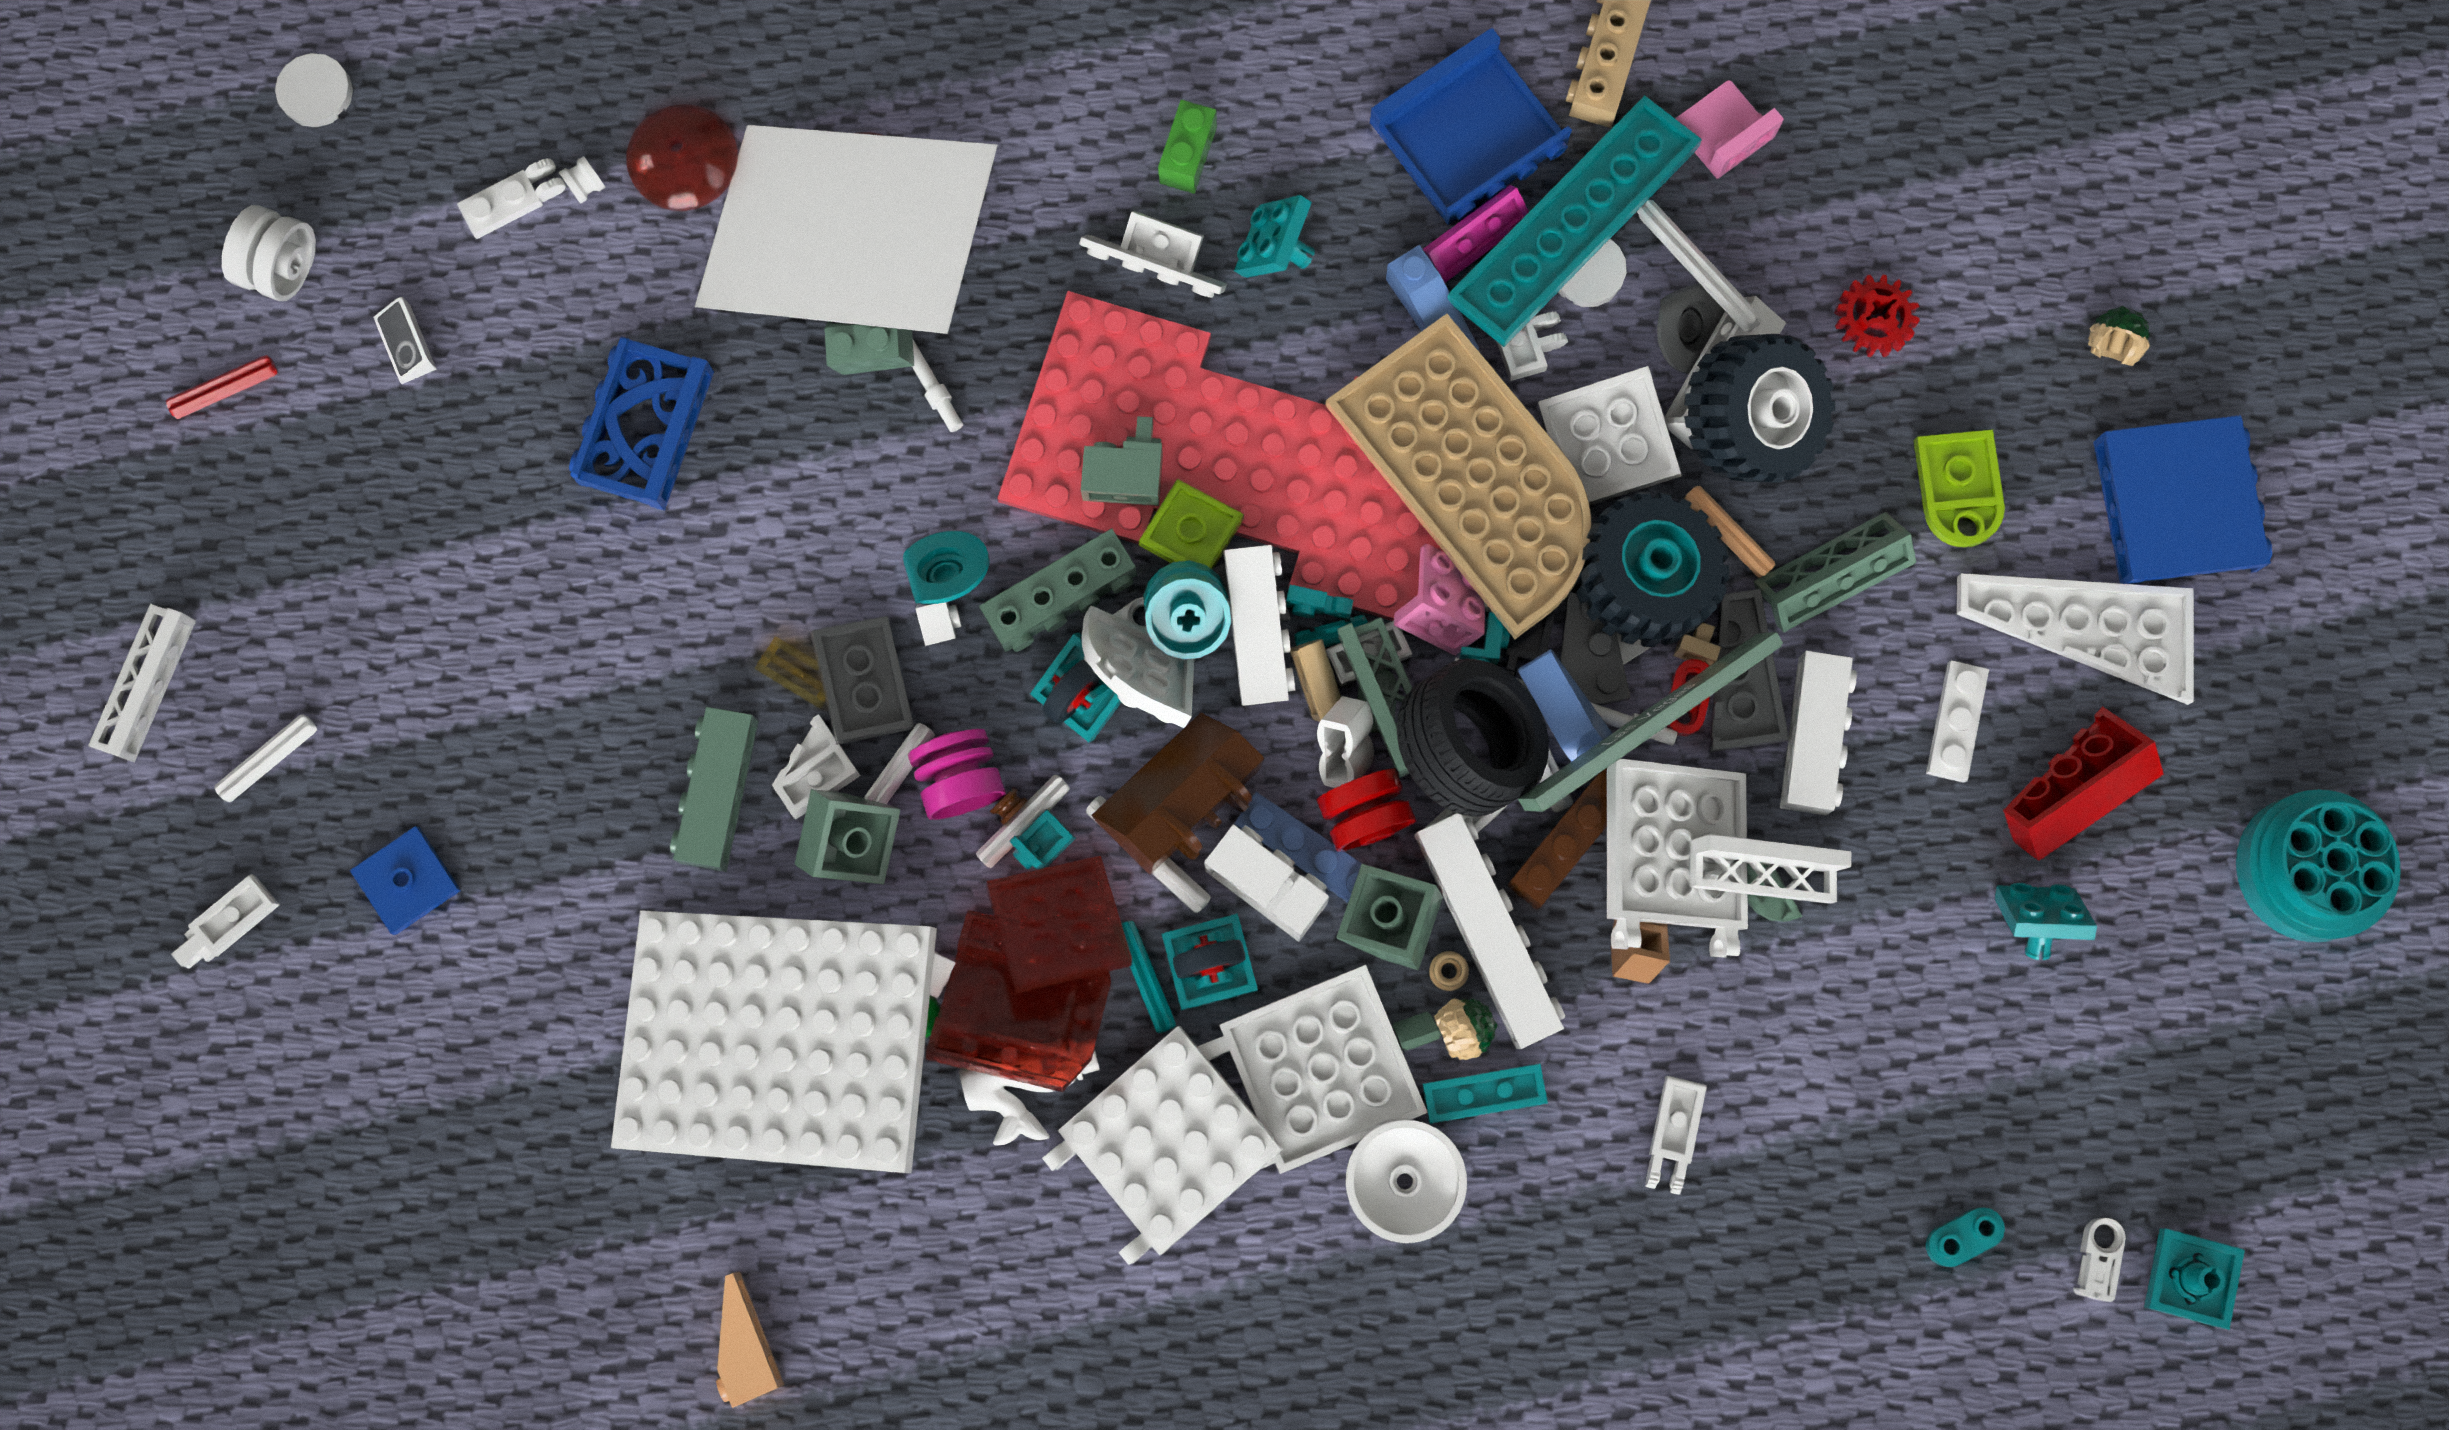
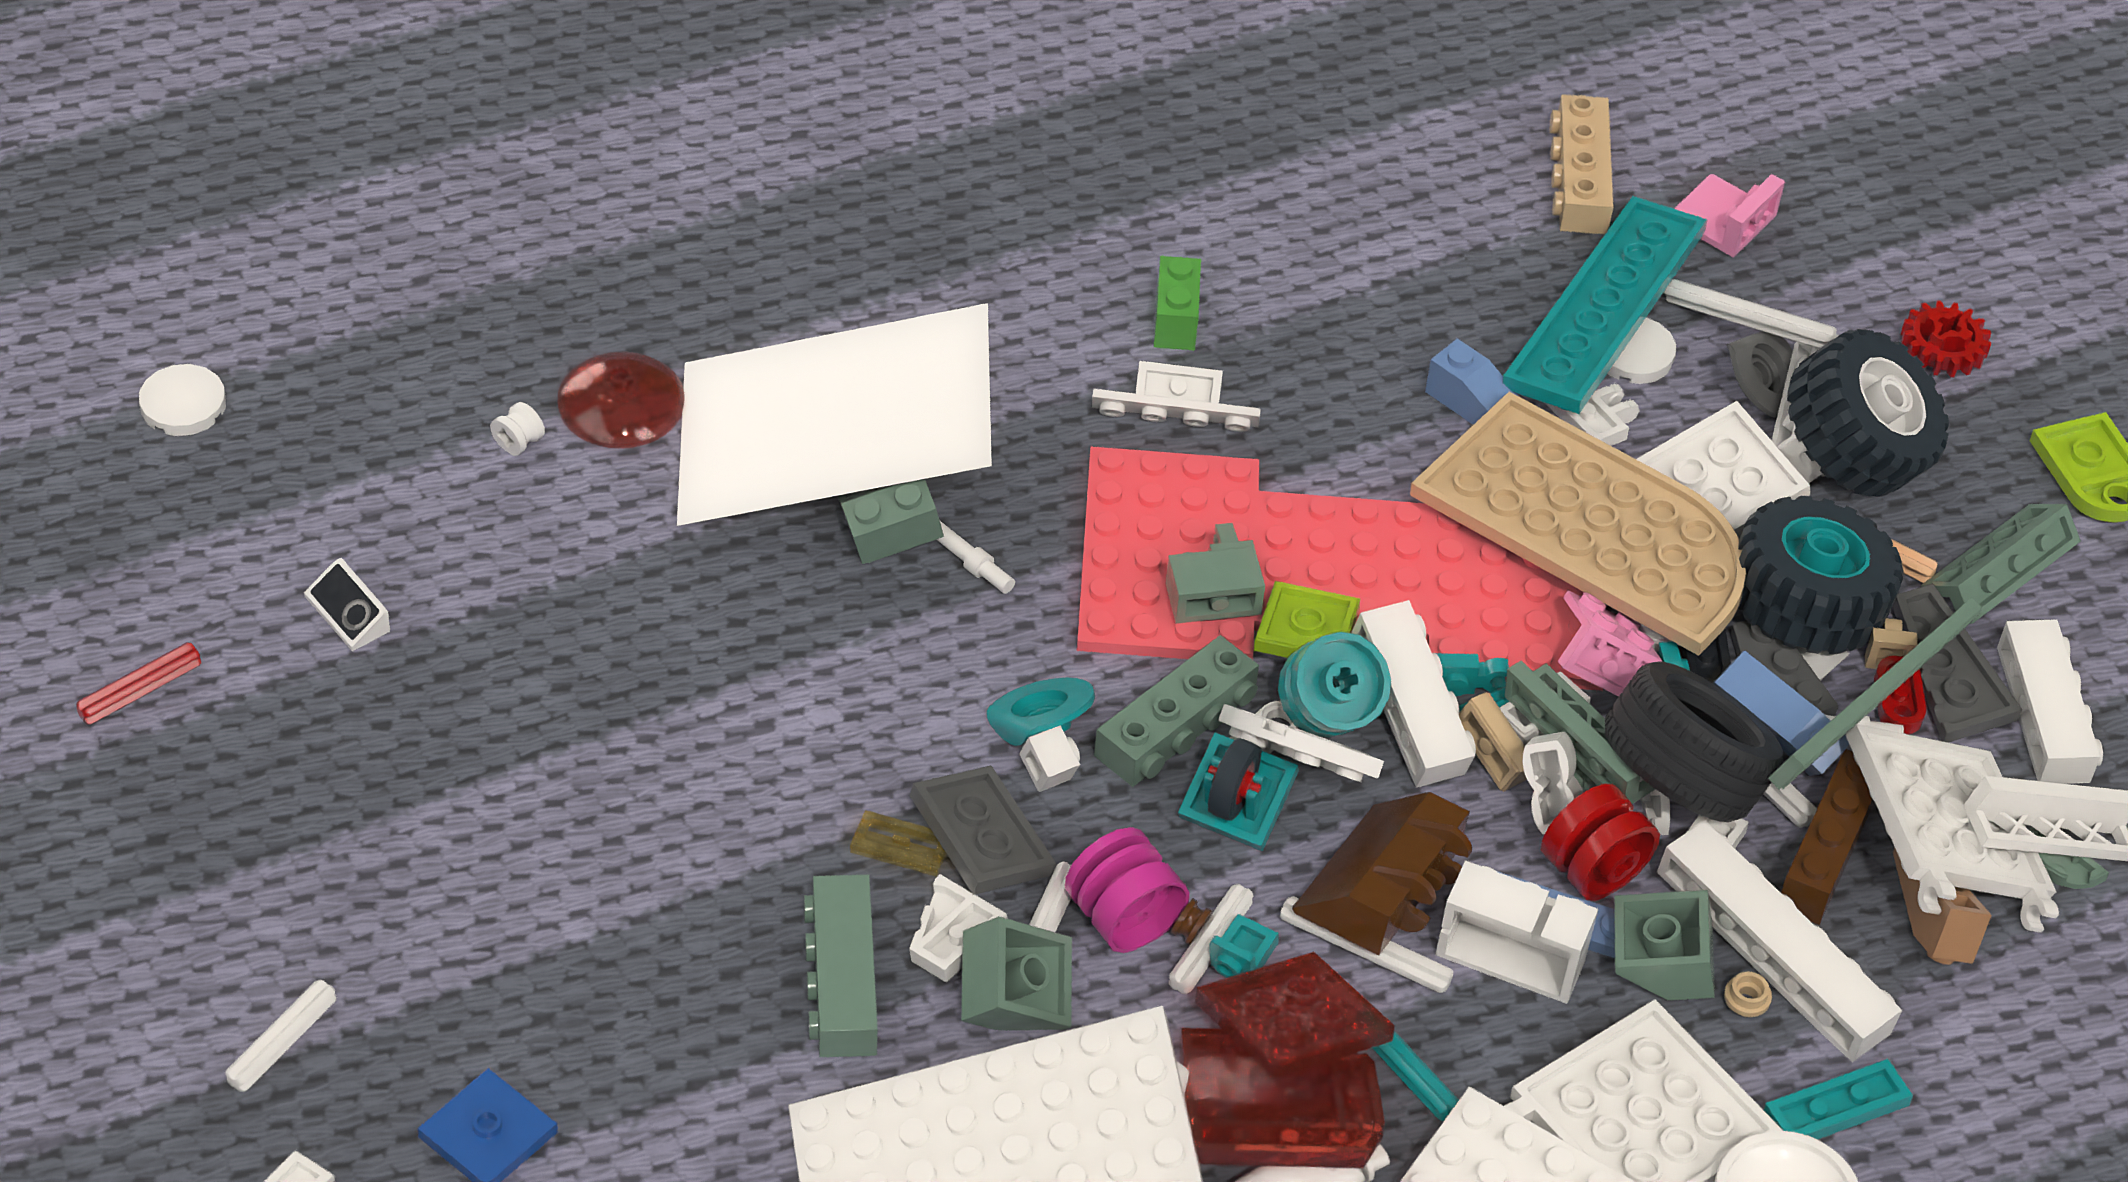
camera: 20 degrees left, 30 degrees down
white fence [88,604,196,763] -> none
white wheel [222,205,316,301] -> none
white hinge [457,158,566,239] -> none
blue fence [569,336,714,511] -> none
teal plate [1162,913,1258,1011] -> none
teal plate [1234,195,1315,278] -> none
blue panel [1370,28,1572,225] -> none
sand green slope [1393,1012,1441,1052] -> none
dark pink plate [1423,185,1529,283] -> none
tan piece [1434,998,1498,1060] -> none
white hinge [1645,1076,1707,1195] -> none

